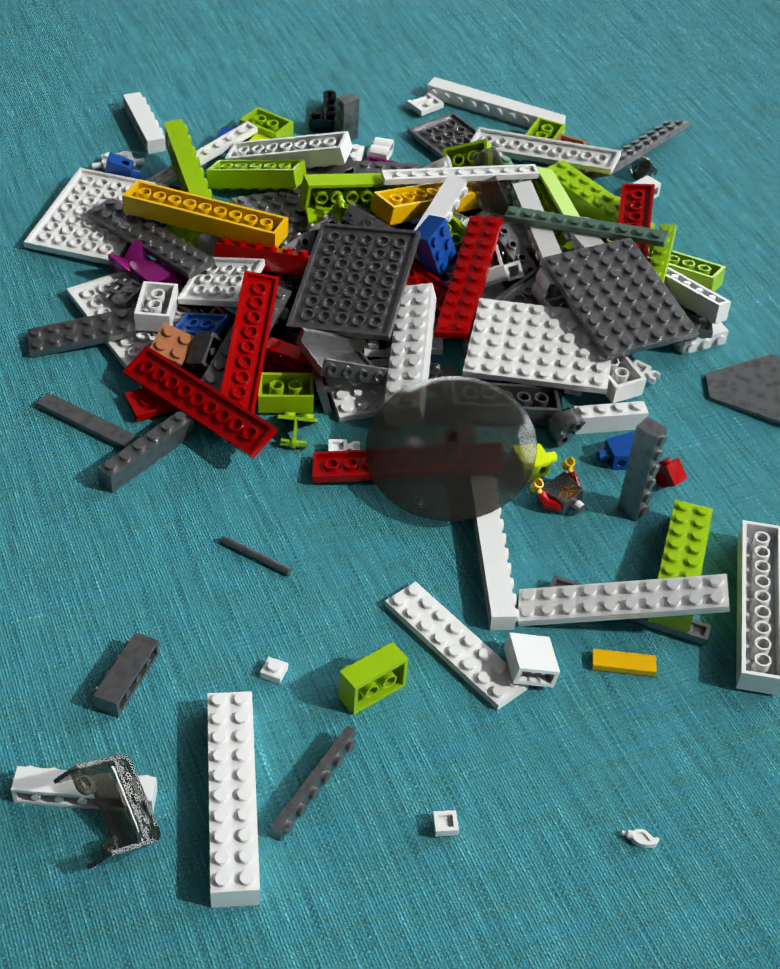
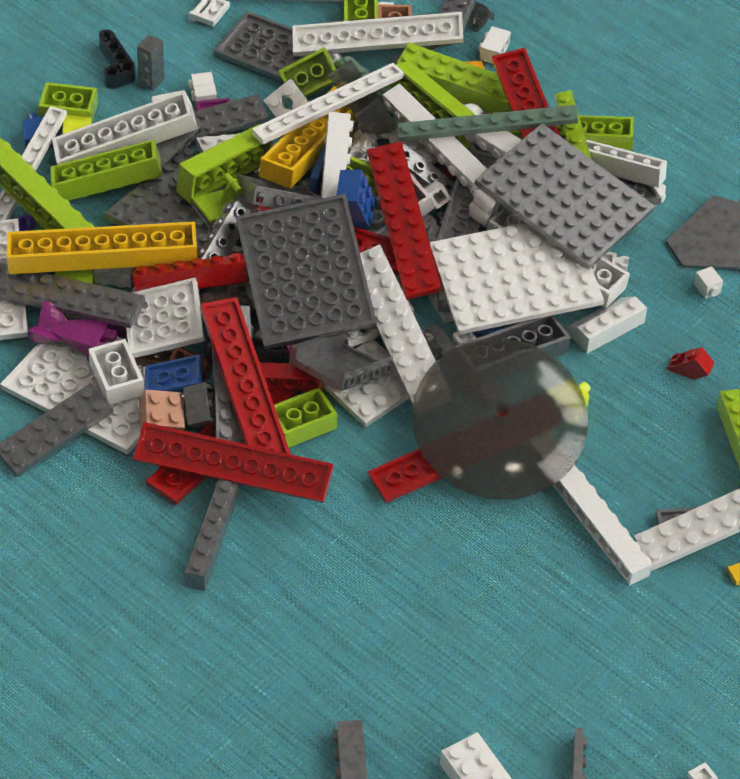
camera: 25 degrees left, 5 degrees up
flat silver tile [37,393,137,449] -> none
flat silver plate [102,277,143,308] -> none
flat silver bar [221,535,292,575] -> none
white plate [260,657,288,684] -> none
lime plate [277,411,318,449] -> none
flat silver plate [311,365,332,414] -> none
white plate [328,439,360,451] -> none
lime brick [338,642,408,715] -> none
white plate [385,582,529,711] -> none
white brick [504,633,560,688] -> none
torso [529,457,586,515] -> none
flat silver cylinder [546,407,587,447] -> none
blue torso [596,432,634,470] -> none
flat silver brick [617,417,668,521] -> none
none -> white brick [694,266,723,299]

